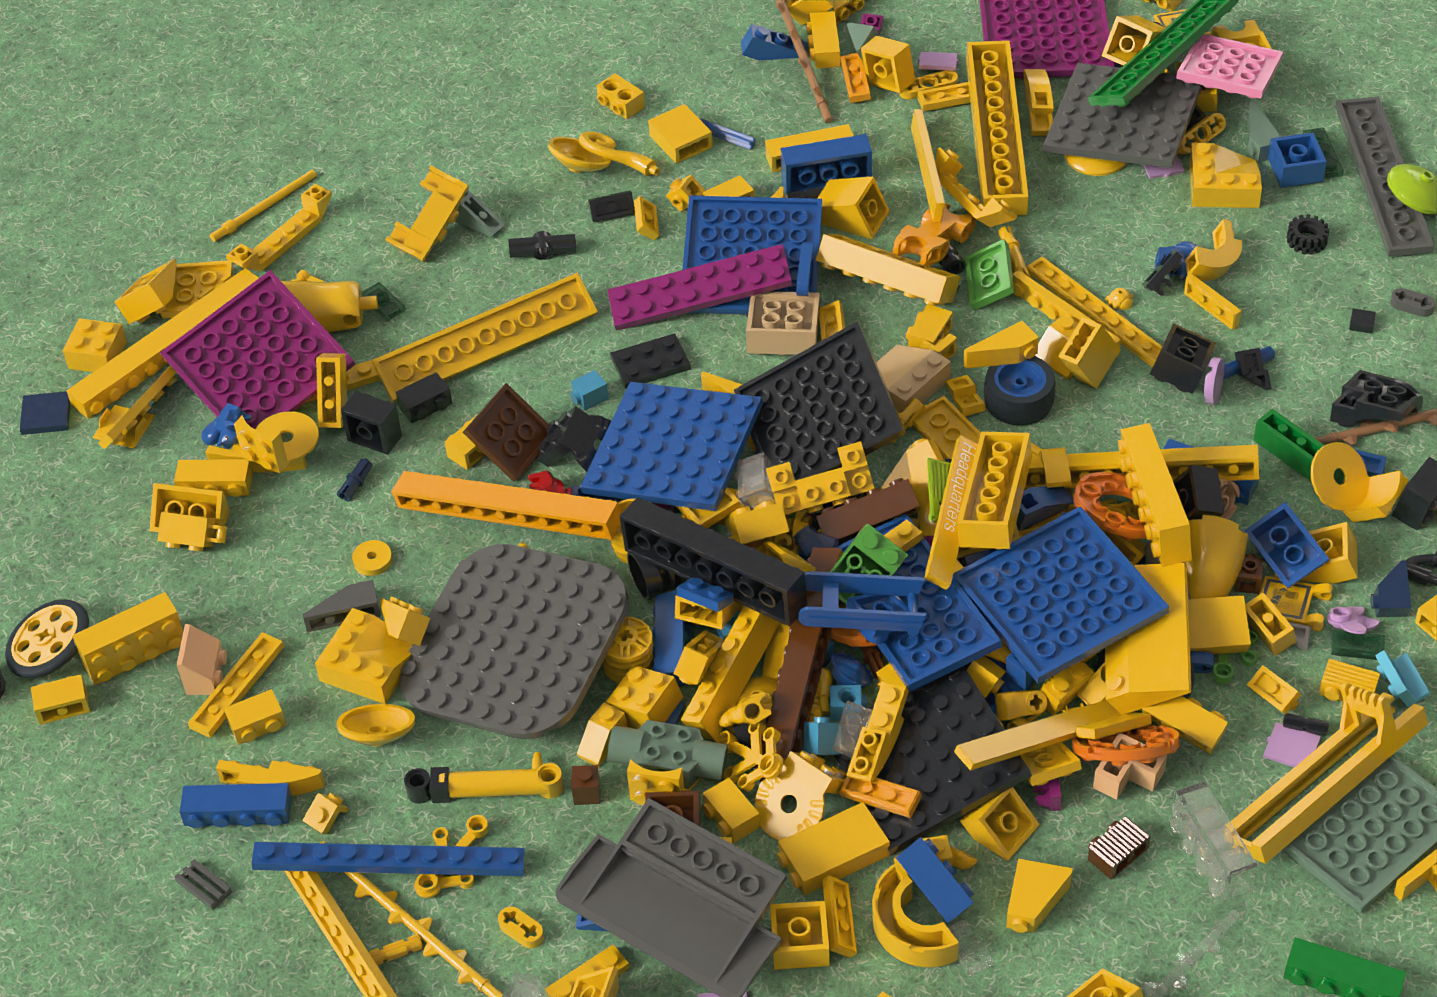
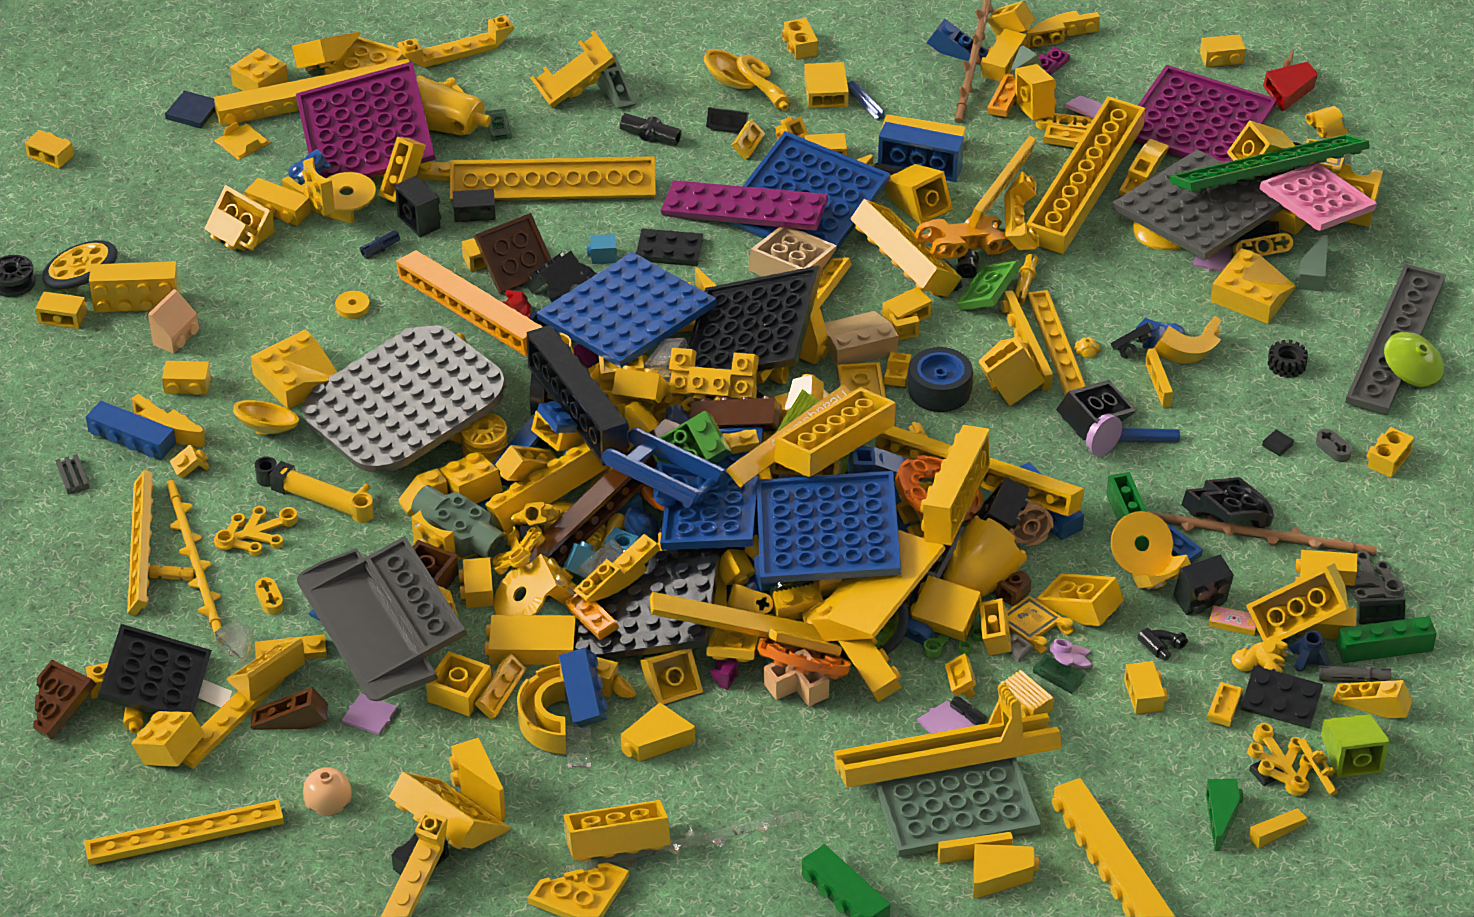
camera: 25 degrees right, 5 degrees down
yellow plate [98,366,177,449] -> none
yellow plate [188,632,284,738] -> none
yellow bar [210,170,317,242] -> none
blue plate [251,842,525,876] -> none
dark grey slope [303,580,381,632] -> none
yellow slope [380,597,430,646] -> none
reddish brown brick [571,765,600,805] -> none
blue beam [796,242,814,297] -> none
yellow pin [892,398,925,443] -> none
yellow slope [964,321,1039,369] -> none
yellow slope [1041,447,1071,488] -> none
reddish brown brick [1088,816,1150,880] -> none
clear brick [1170,780,1258,905] -> none
black slope [1234,348,1272,390] -> none
blue slope [1244,502,1330,589] -> none
blue brick [1268,133,1327,187] -> none
clear green plate [1302,127,1344,179] -> none
dark blue slope [1370,561,1411,617] -> none
medium azure bracket [1375,650,1430,707] -> none

